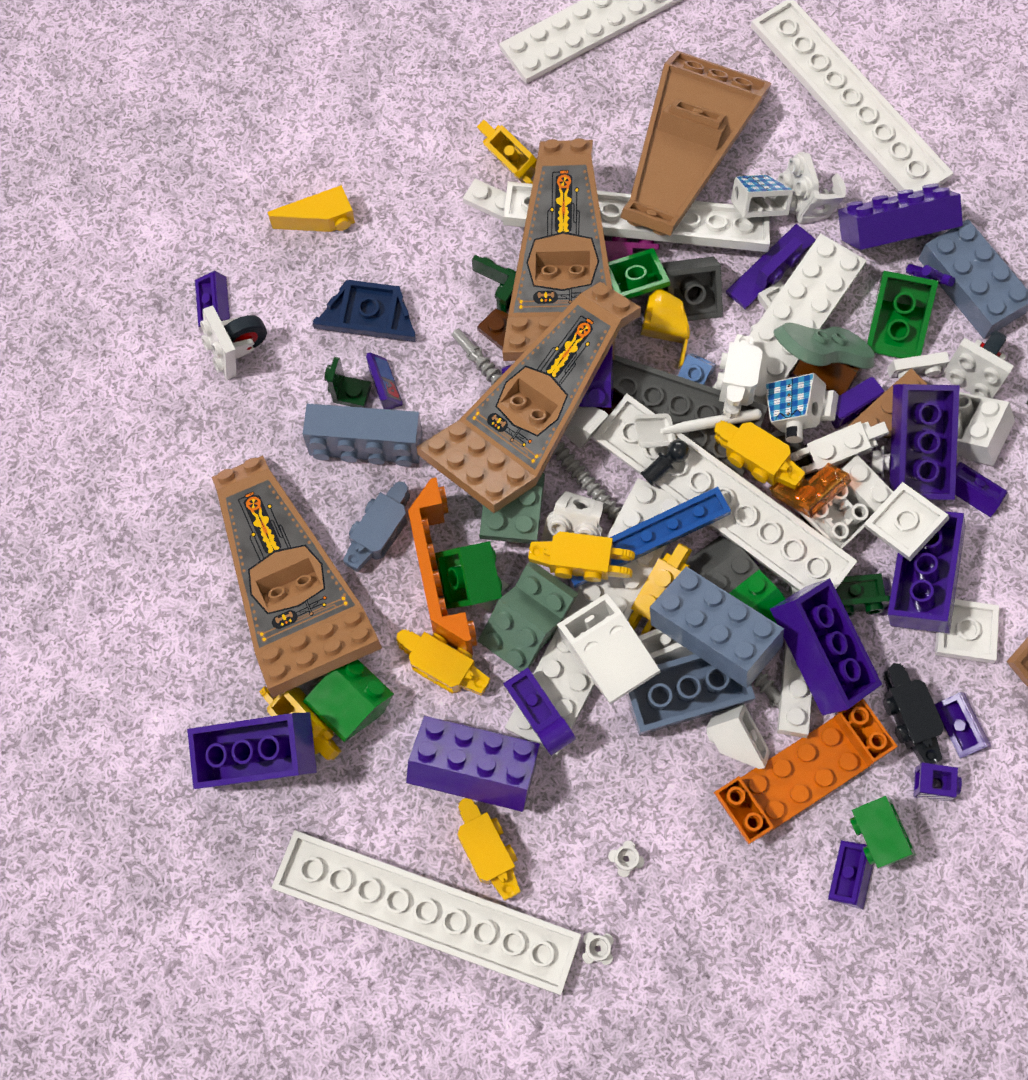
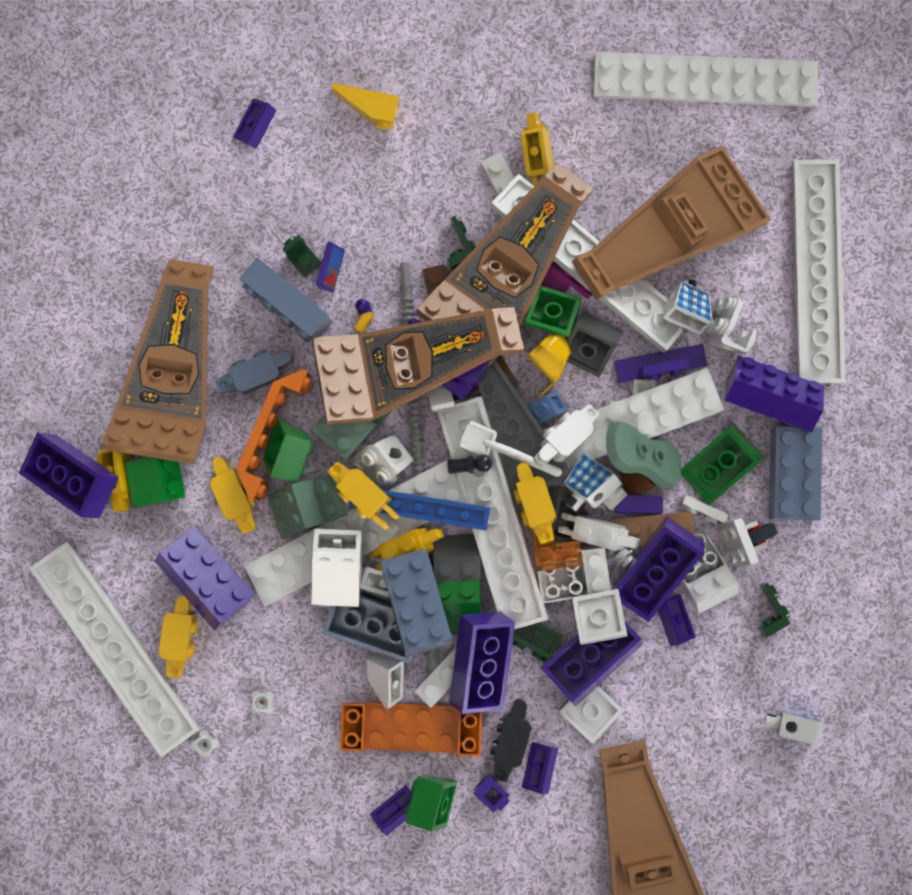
camera: 30 degrees right, 15 degrees up
white plate [200,306,267,381] -> none
dark blue wing [312,280,416,342] -> none
dark purple plate [503,667,576,756] -> none
dark purple hose [906,264,955,287] -> none
none -> arm [353,299,374,334]

